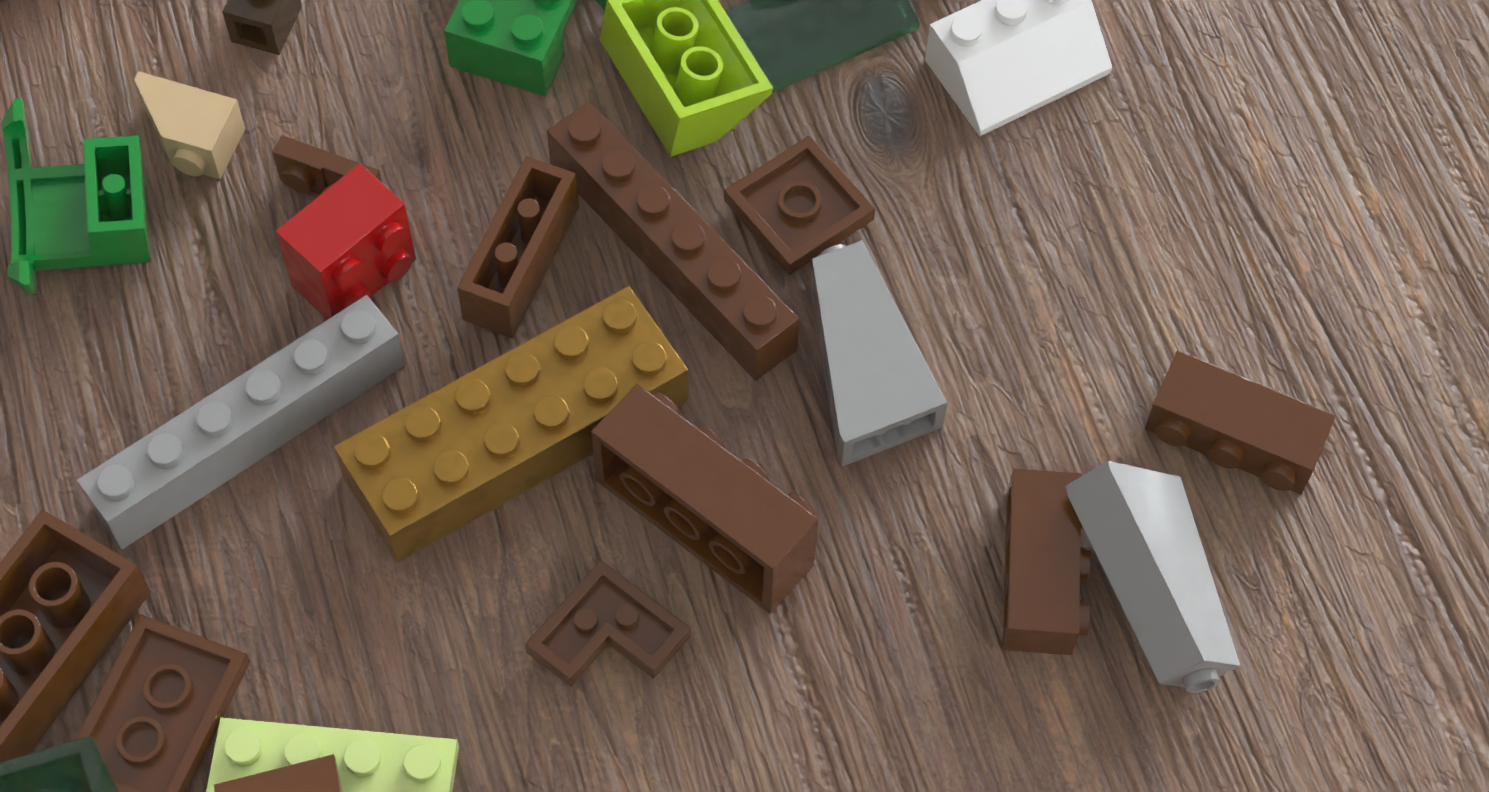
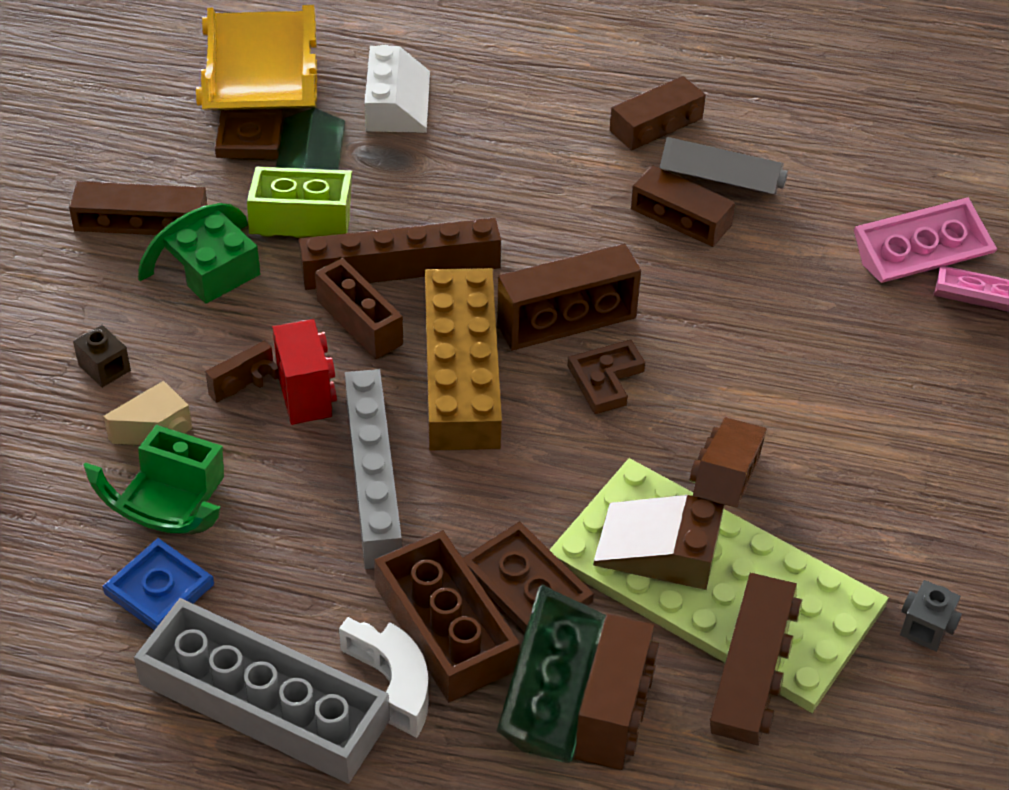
camera: 60 degrees left, 15 degrees down
reddish brown plate [724,136,875,275] -> none
light grey slope [810,240,947,467] -> none

